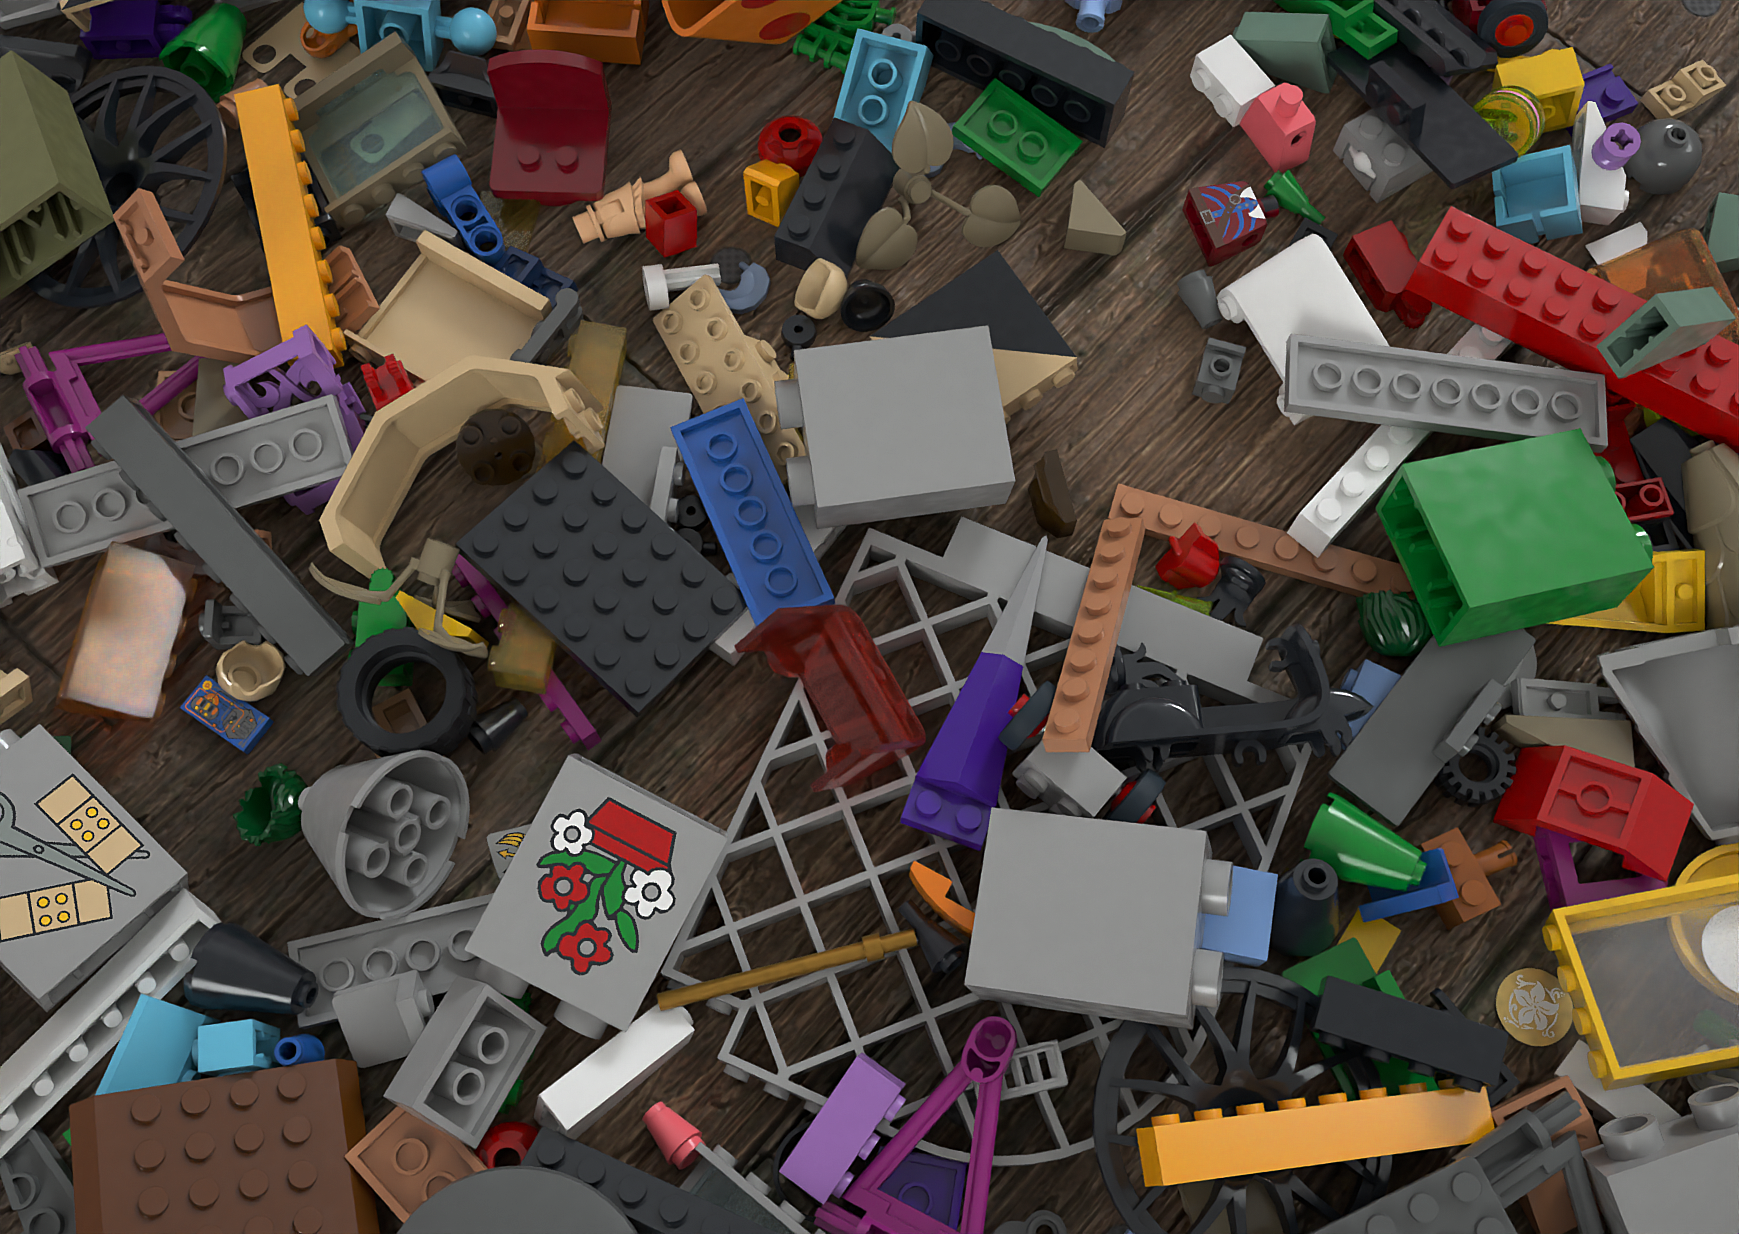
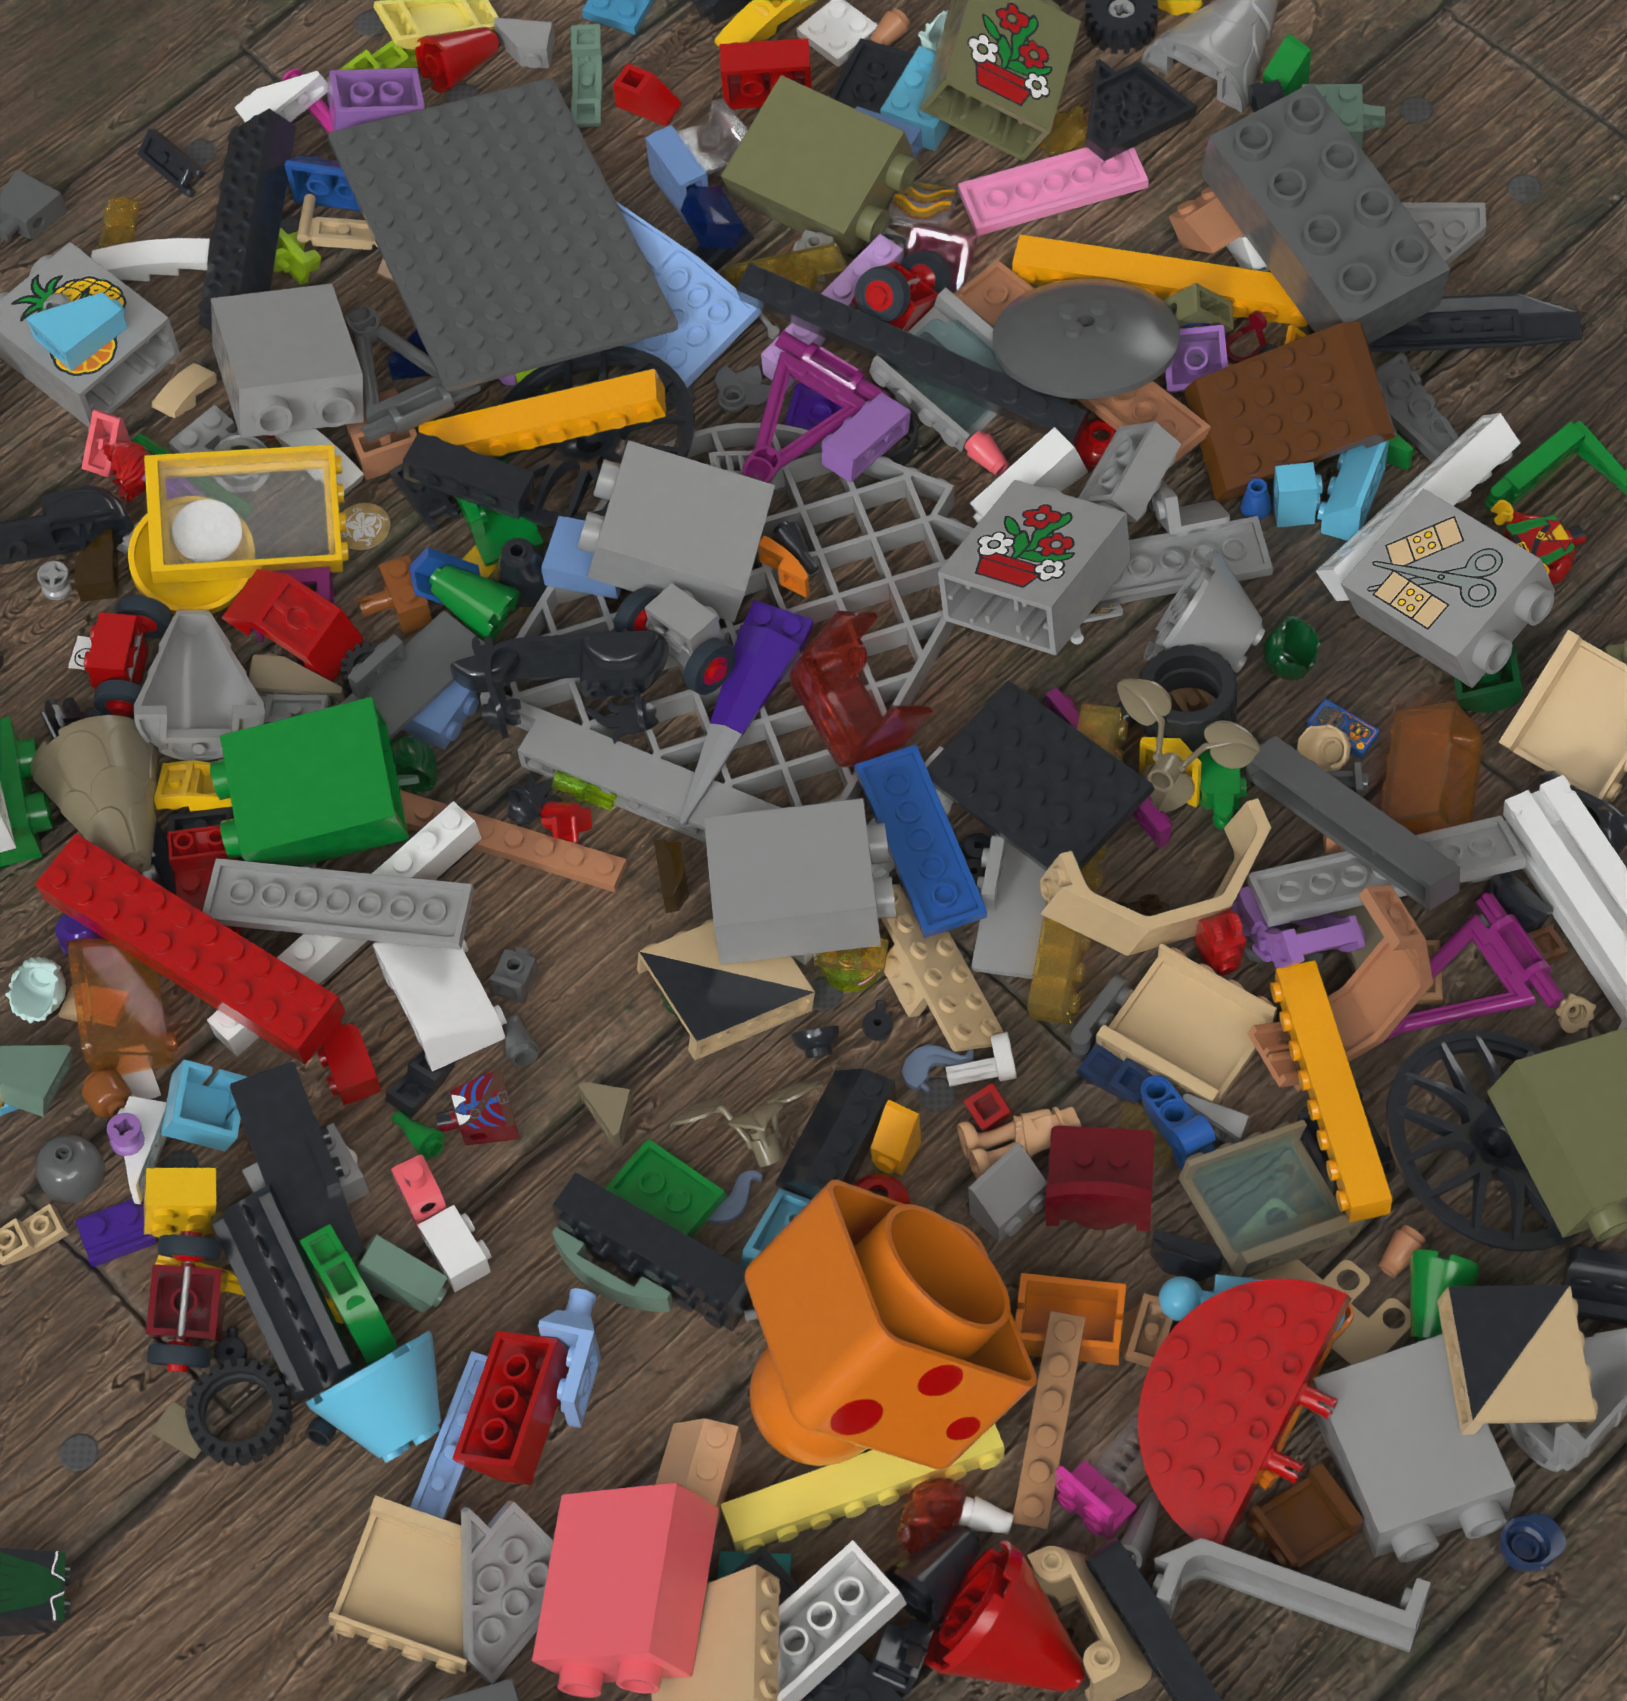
camera: 170 degrees left, 10 degrees down
black cone [184,922,319,1015] -> none
pearl gold bar [657,928,918,1011] -> none
tan hair [794,258,848,319] -> none
nougat plate [1042,517,1145,752] -> none
clear neon green head [1473,85,1545,158] -> none
sand green slope [1596,287,1736,379] -> none
none -> dark orange head [82,1068,132,1119]
none -> light grey slope [968,1142,1048,1242]

